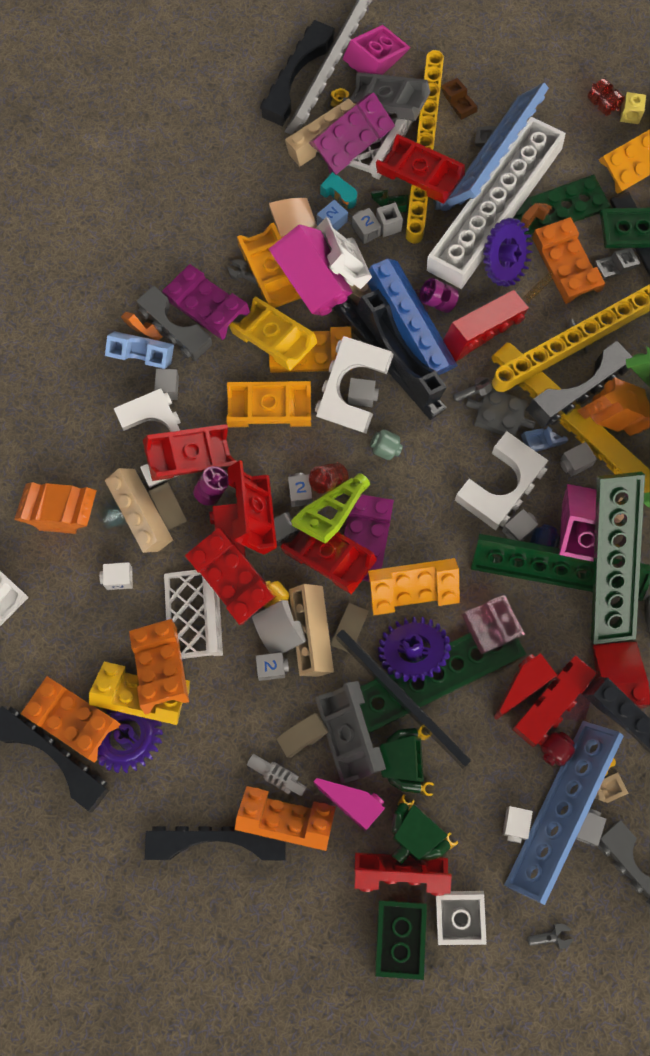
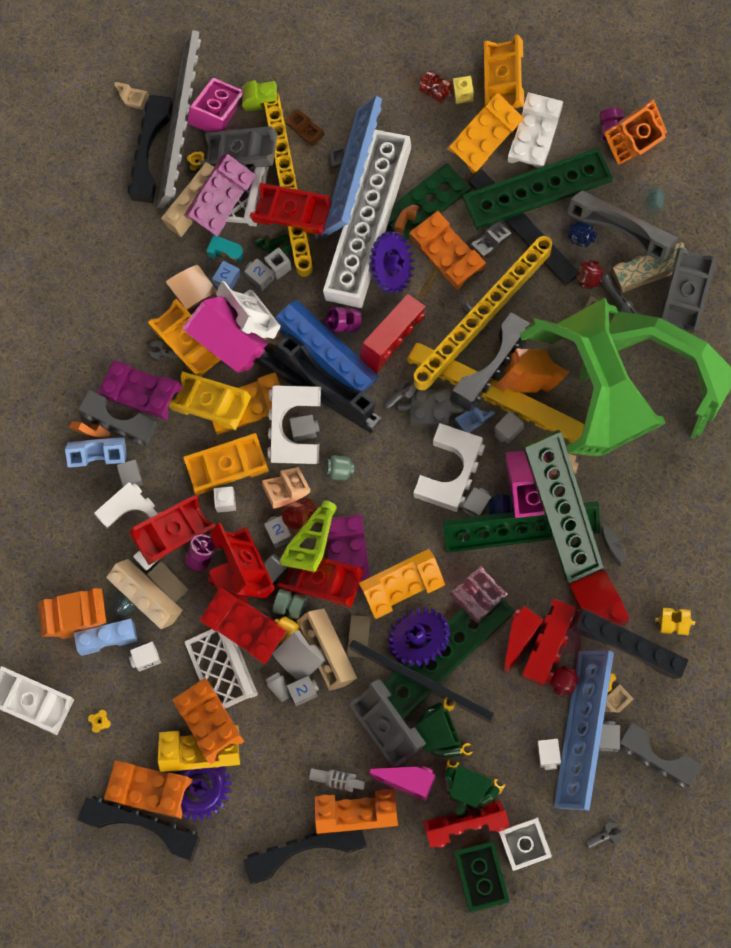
camera: 10 degrees left, 0 degrees up
dark tan slope [276,713,329,758] -> none
none -> light blue arch [74,619,138,656]
none -> yellow plate [88,710,111,733]
none -> tan slope [114,82,149,110]
none -> white brick [214,487,236,513]
none -> lime brick [242,80,277,111]
none -> light nougat slope [262,467,310,509]
none -> light grey cone [265,672,291,703]
none -> sand green wheel [273,589,307,620]

